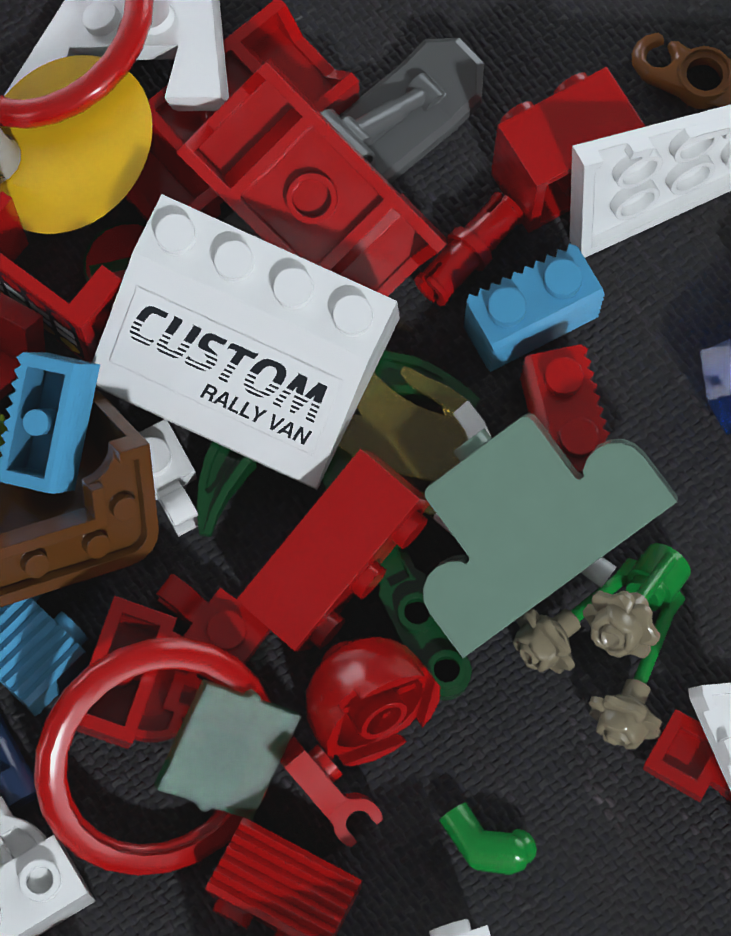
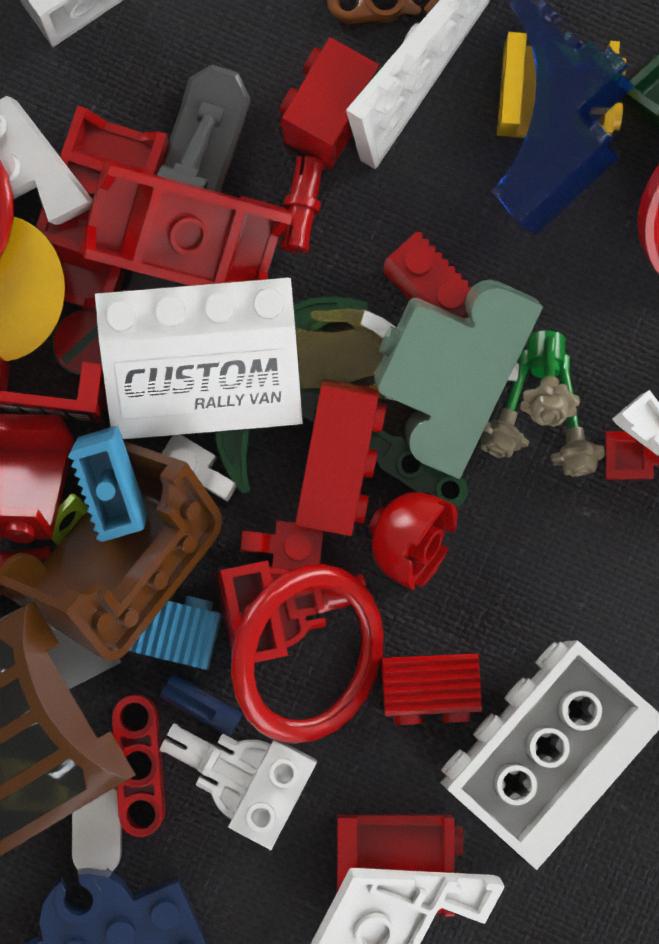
camera: 35 degrees left, 10 degrees up
piece [154,679,301,820] -> none
red plate [276,737,383,847] -> none
green arm [439,802,537,875] -> none
dark azure brick [463,244,605,372] -> none

